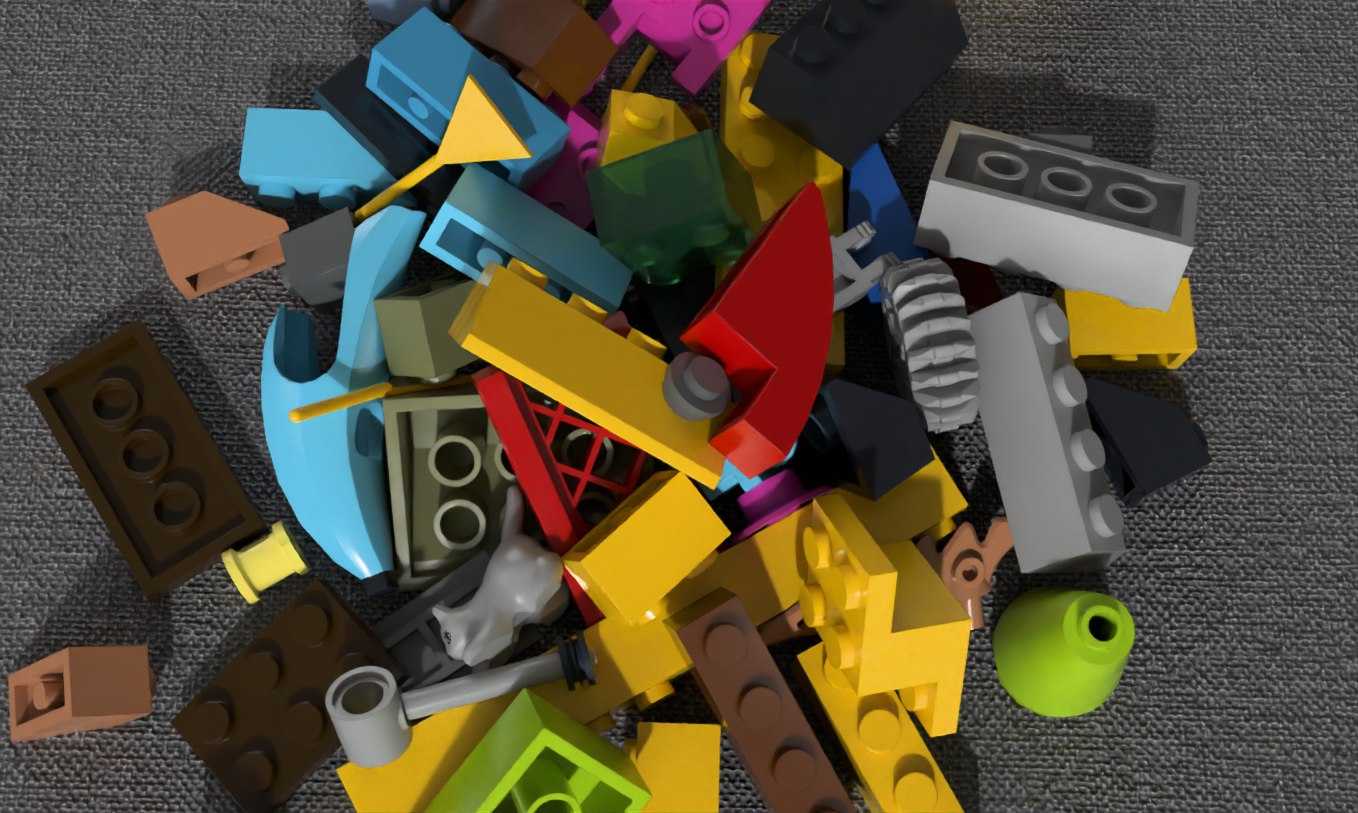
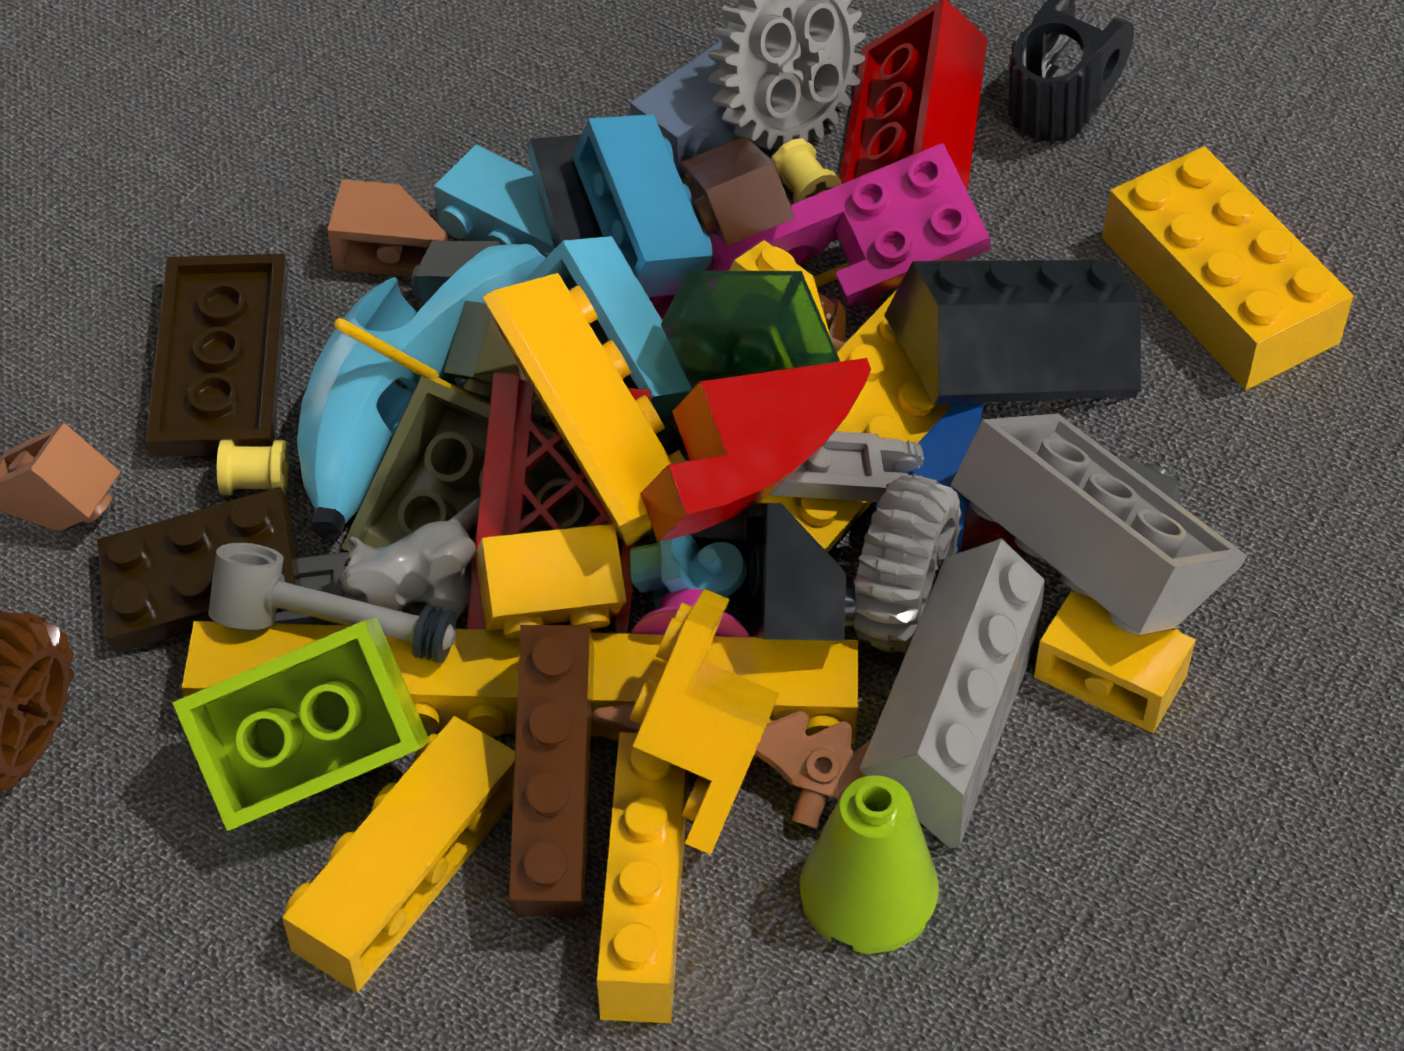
camera: 35 degrees right, 20 degrees down
yellow piece [354,74,534,222] -> none
dark grey plate [662,352,732,421] -> none
black slope [1084,377,1213,510] -> none

